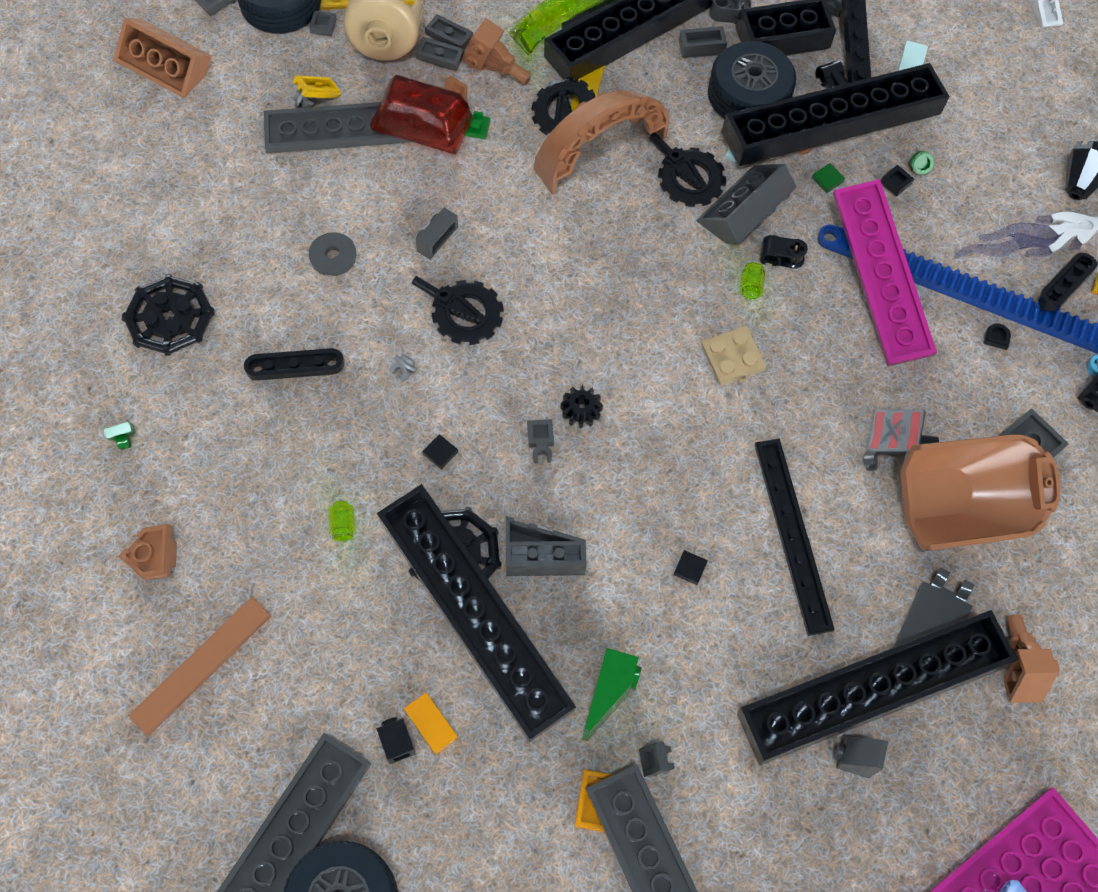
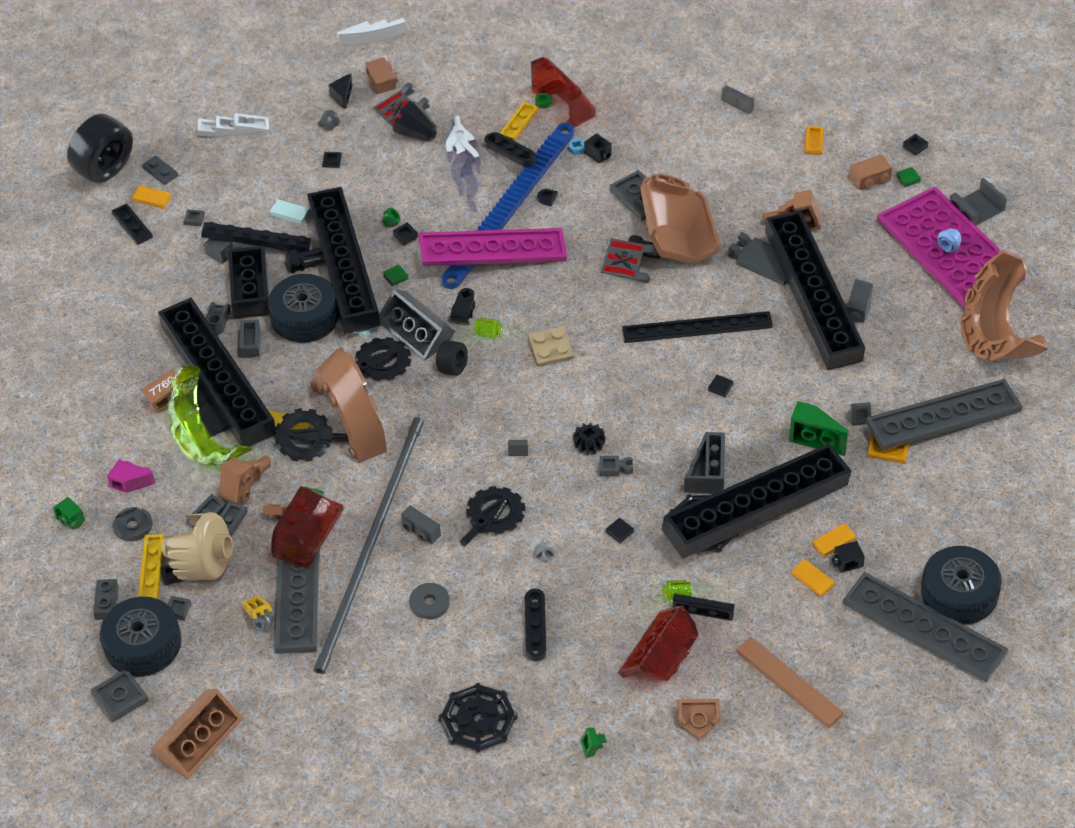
camera: 80 degrees left, 15 degrees down
none -> dark grey piece [313,417,424,674]
none -> dark grey arm [317,110,340,131]
none -> black tile [322,152,342,168]
none -> black tyre [436,340,468,376]
none -> dark grey tile [508,440,528,456]
none -> clear red windscreen [618,605,699,682]
none -> black tile [673,593,735,621]
none -> light orange tile [791,559,835,598]

